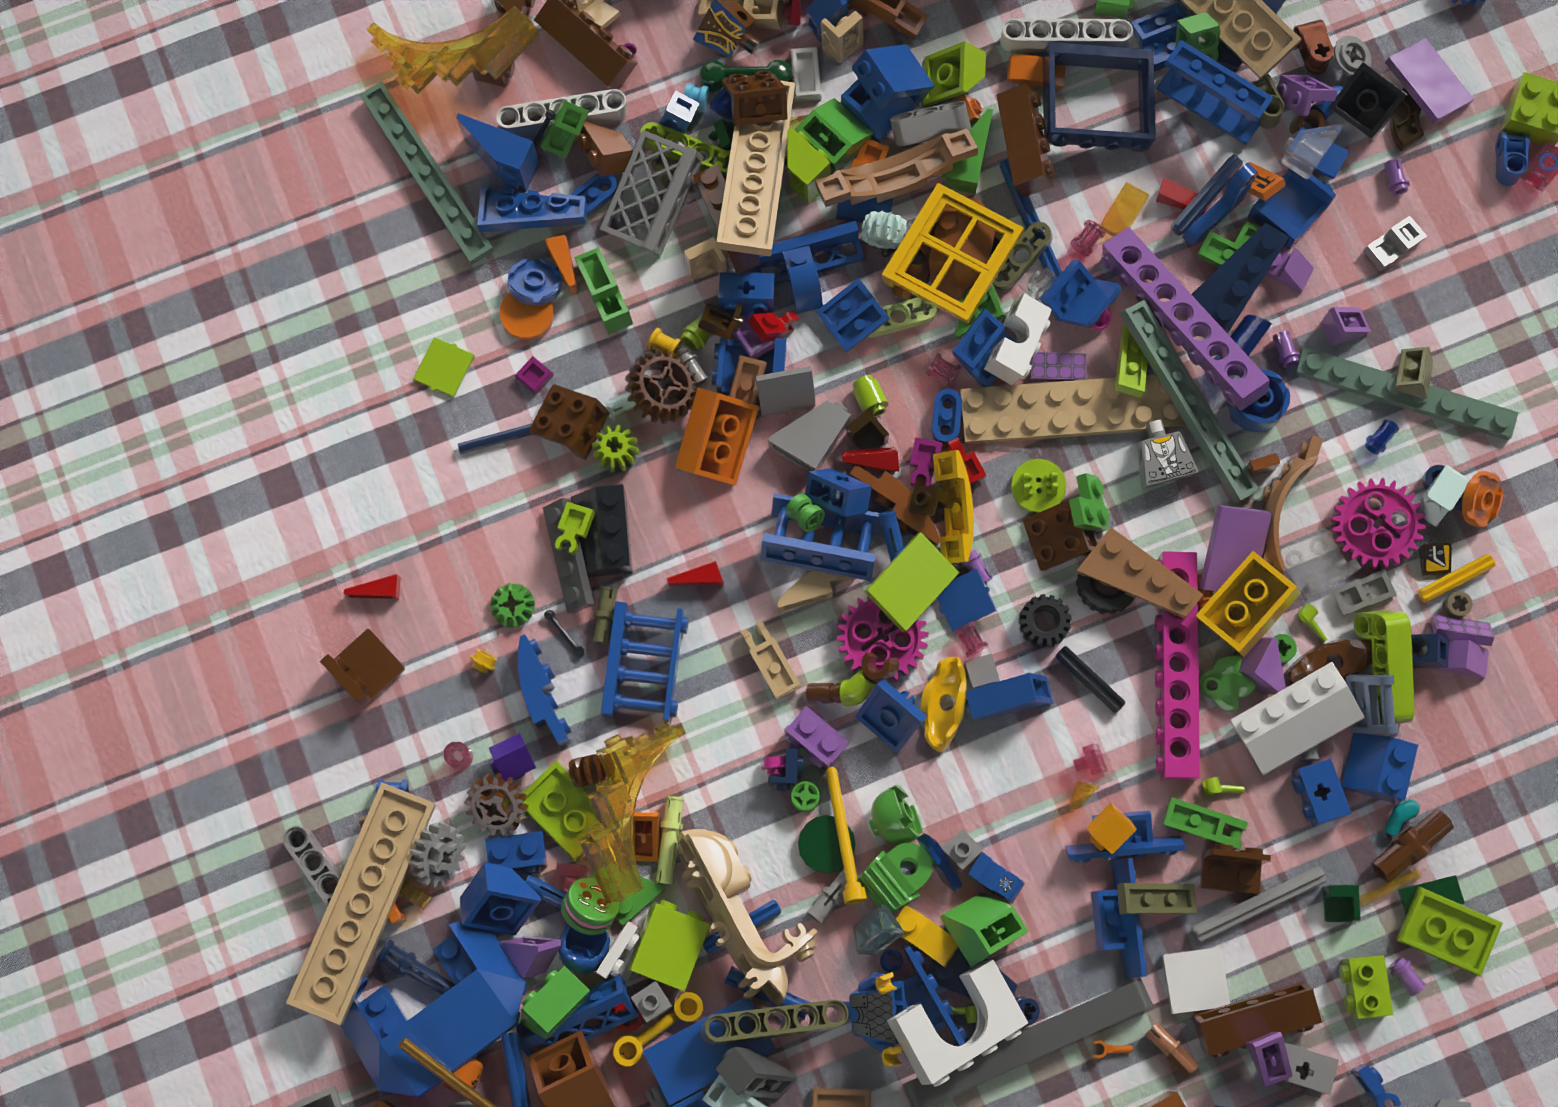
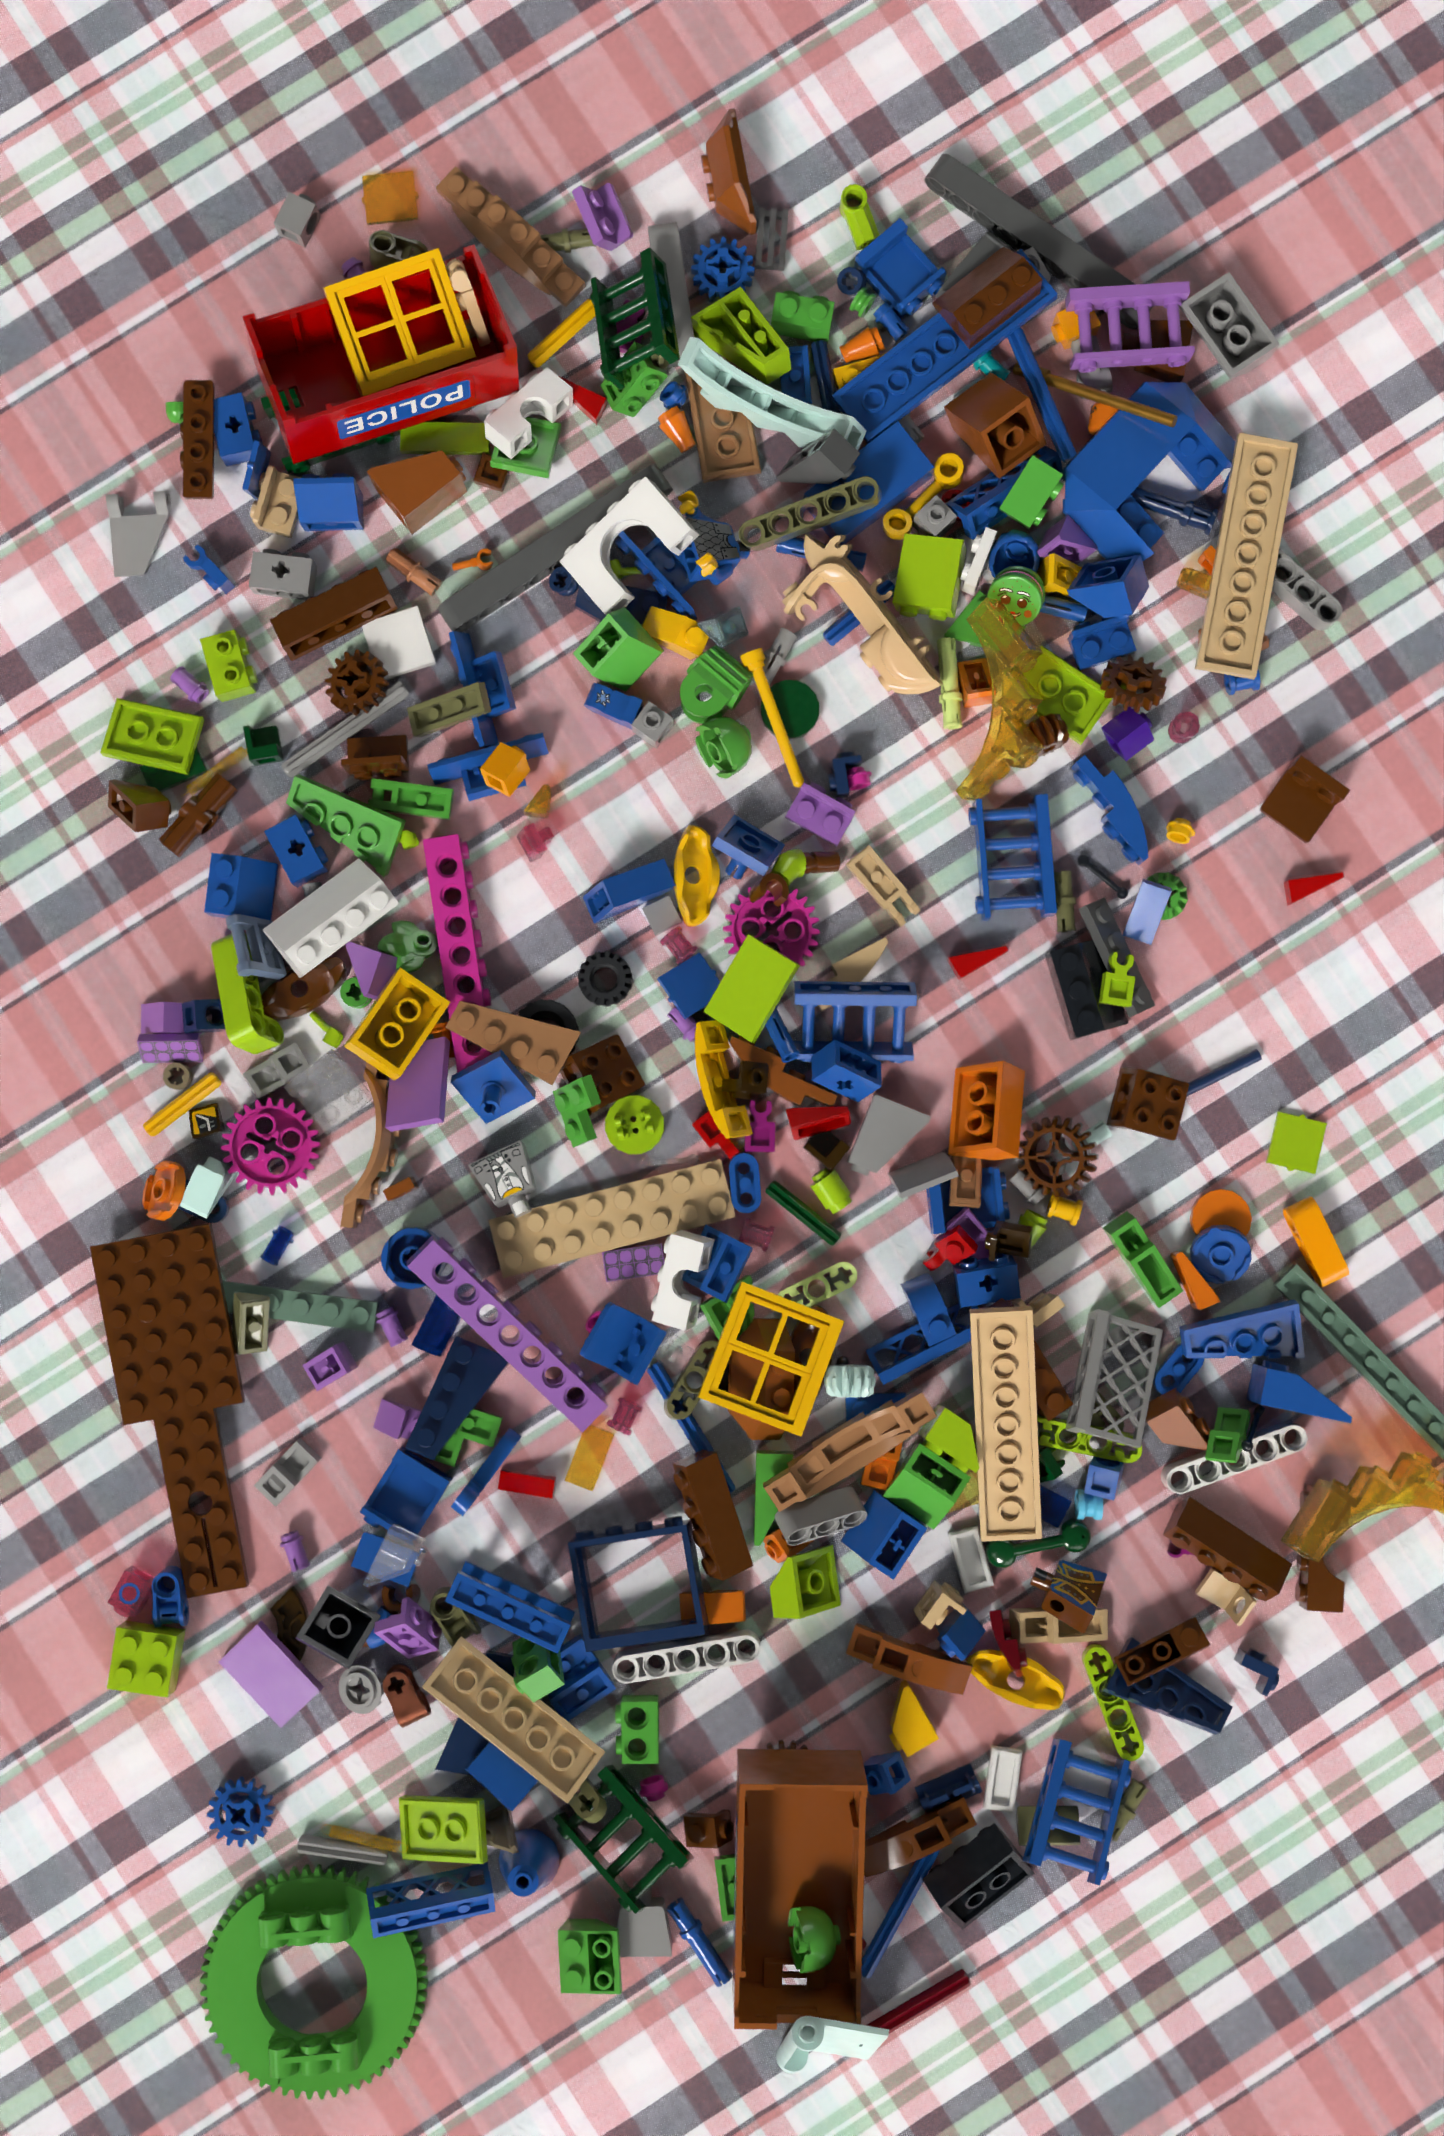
camera: 165 degrees right, 10 degrees up
light grey gear [409,823,466,888] -> none
magenta tile [514,356,554,395] -> none
clear pink tile [556,863,589,892] -> none
lime gear [592,425,639,473] -> none
reddish brown bracket [722,71,788,126] -> none
bright green wheel [785,493,825,533] -> none
bright green wheel [791,781,820,812] -> none
blue slope [816,278,890,353] -> none
blue panel [852,44,935,109] -> none
clear blue pin [880,949,903,973] -> none
tile [917,833,963,892] -> none
black axle [1055,646,1126,713] -> none
lime plate [1114,322,1148,398] -> none
sand green plate [1120,300,1260,504] -> none
dark blue axle [1171,154,1243,236] -> none
orange tile [1230,162,1286,201] -> none
medium lavender slope [1245,1032,1293,1088] -> none
teal arm [1384,799,1420,836] -> none
none -> reddish brown piece [90,1223,249,1598]
none -> reddish brown slope [108,779,172,832]
none -> bright green wing [286,774,406,877]
none -> reddish brown gear [324,649,389,716]
none -> blue tile [451,1050,536,1124]
none -> dark green axle [765,1180,841,1246]
none -> yellow slope [1037,553,1082,599]
none -> tile [1123,879,1172,945]
none -> light orange beam [1283,1196,1349,1288]

